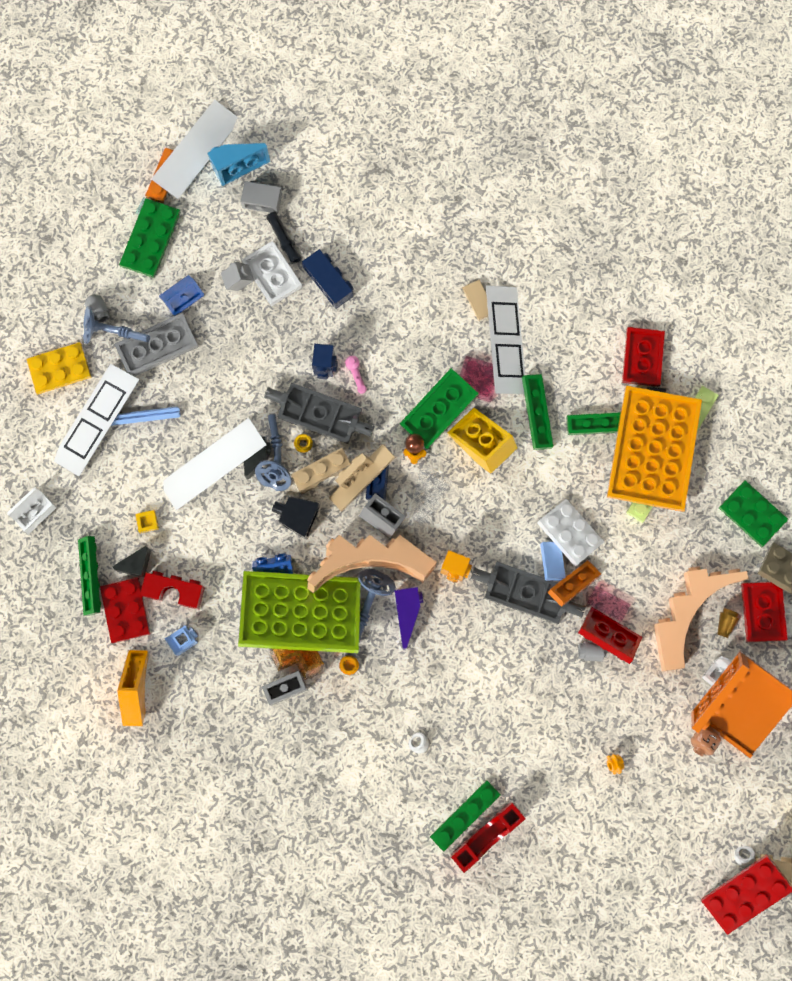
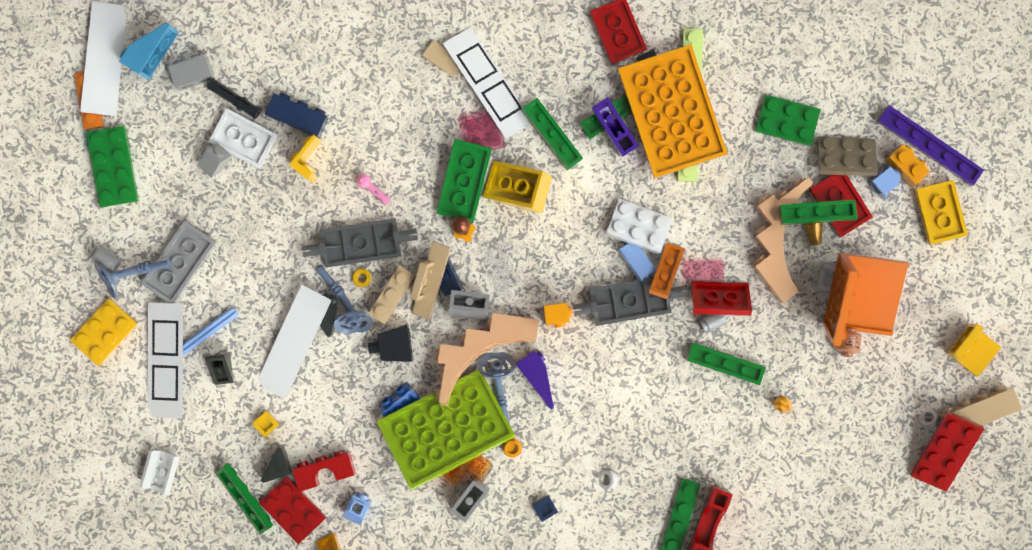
camera: 30 degrees left, 10 degrees up
panel [159,275,204,316] -> none
dark blue brick [312,343,338,380] -> none
none -> pearl dark grey slope [205,353,234,385]
none -> yellow bracket [289,135,322,183]
none -> dark blue plate [532,495,558,522]
none -> dark purple slope [591,97,639,157]
none -> green plate [686,342,766,385]
none -> green plate [778,200,858,225]

